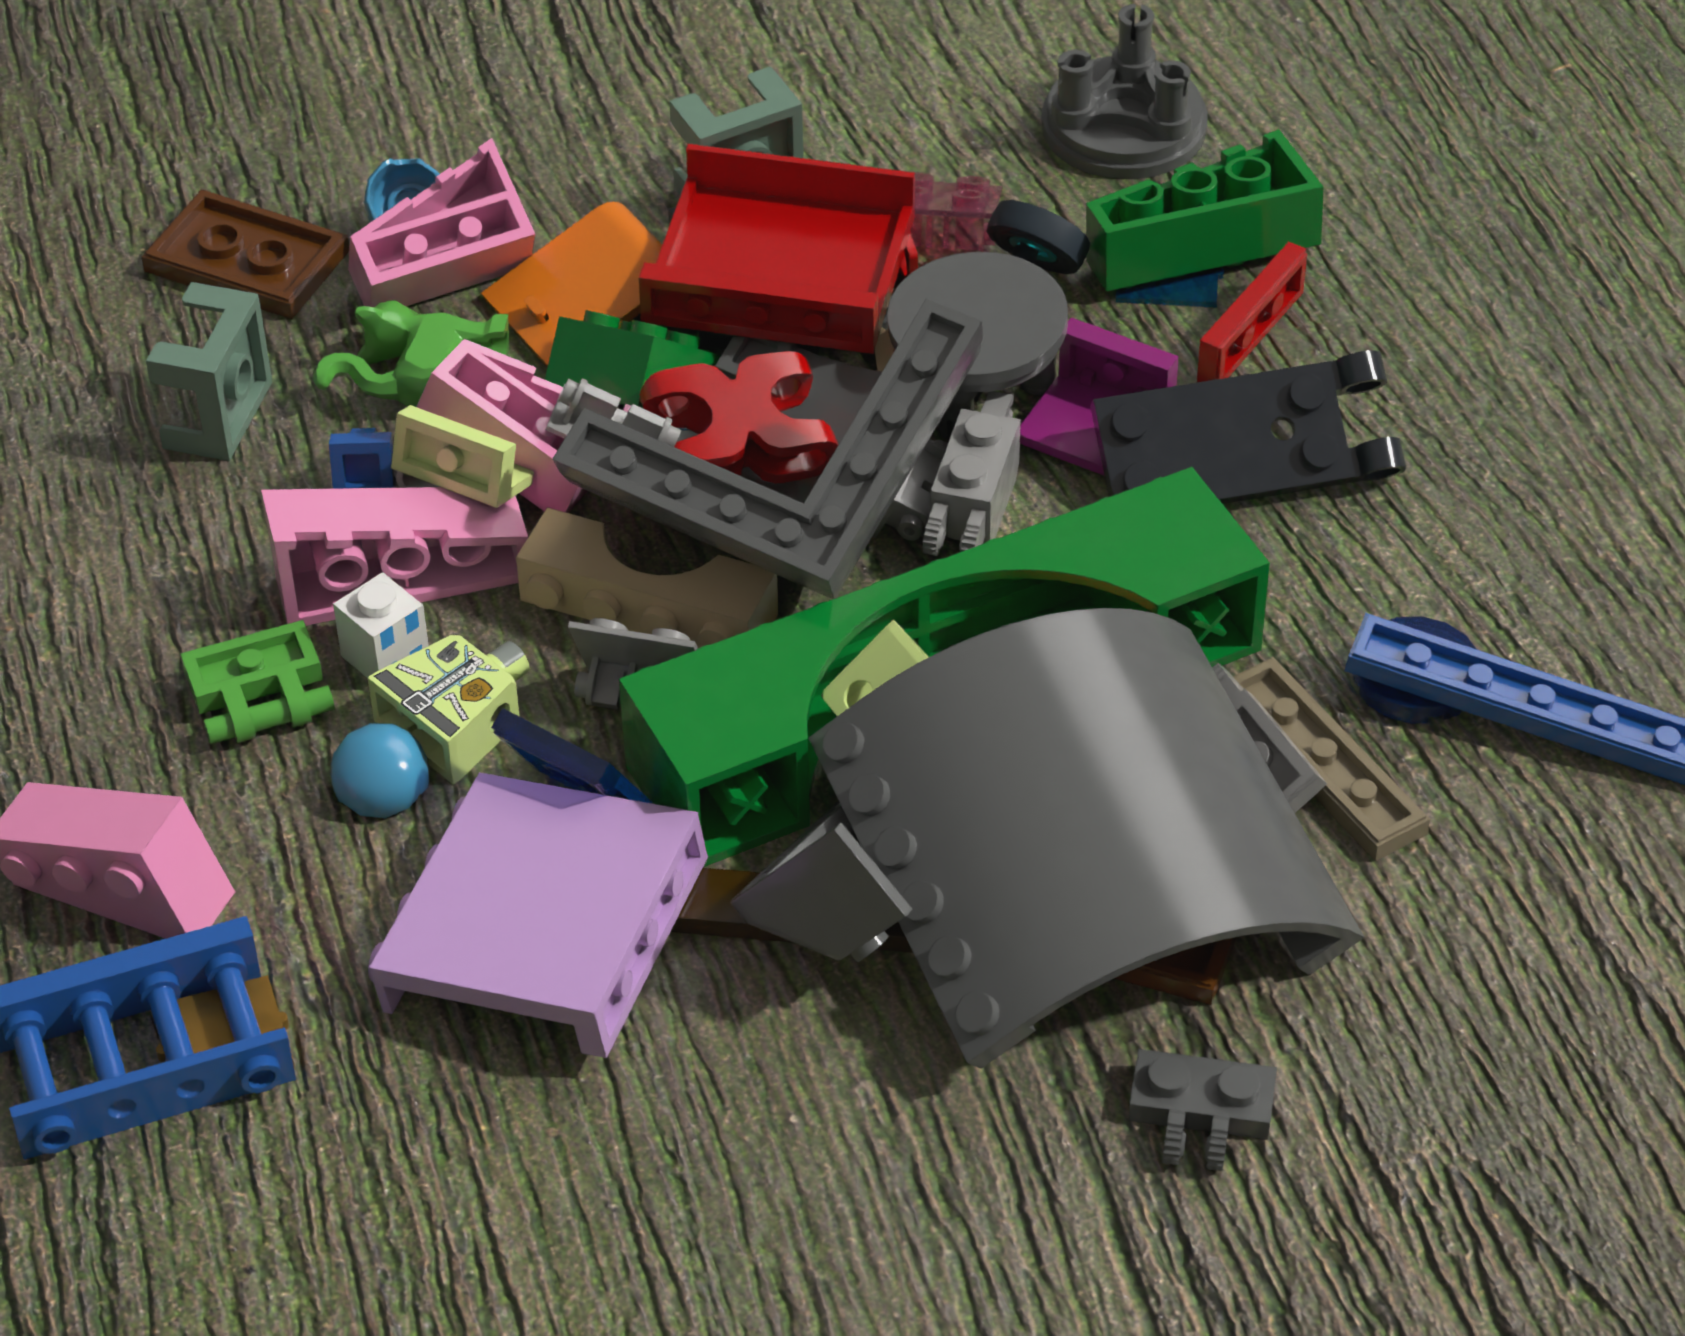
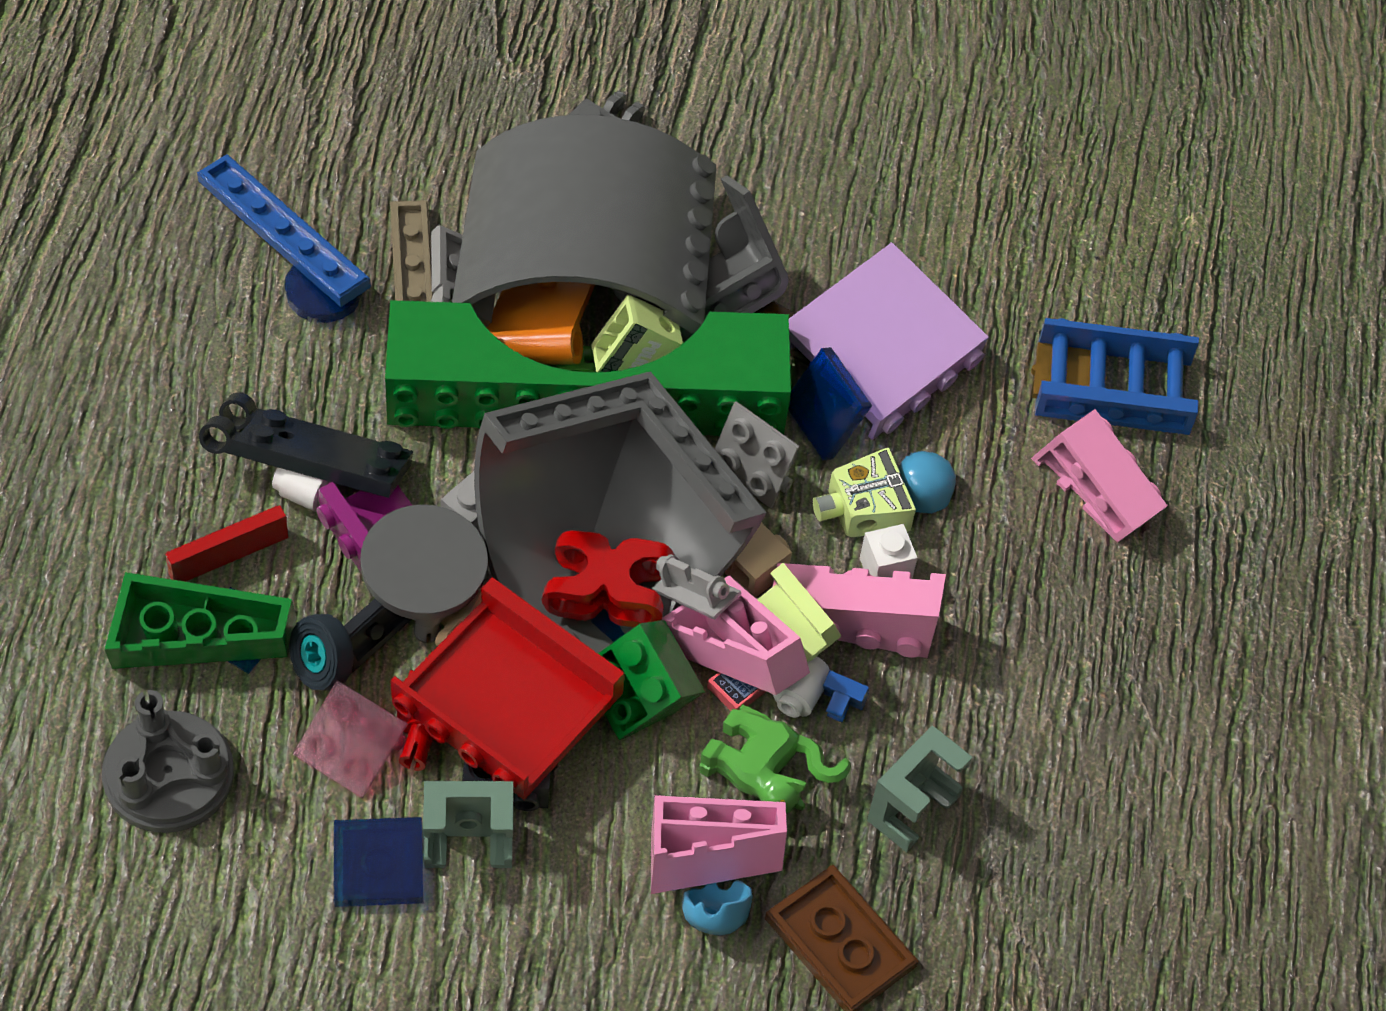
camera: 160 degrees left, 10 degrees up
bright green plate [180,620,335,745] -> none
orange door [481,202,662,367] -> none
none -> clear blue tile [334,817,424,907]

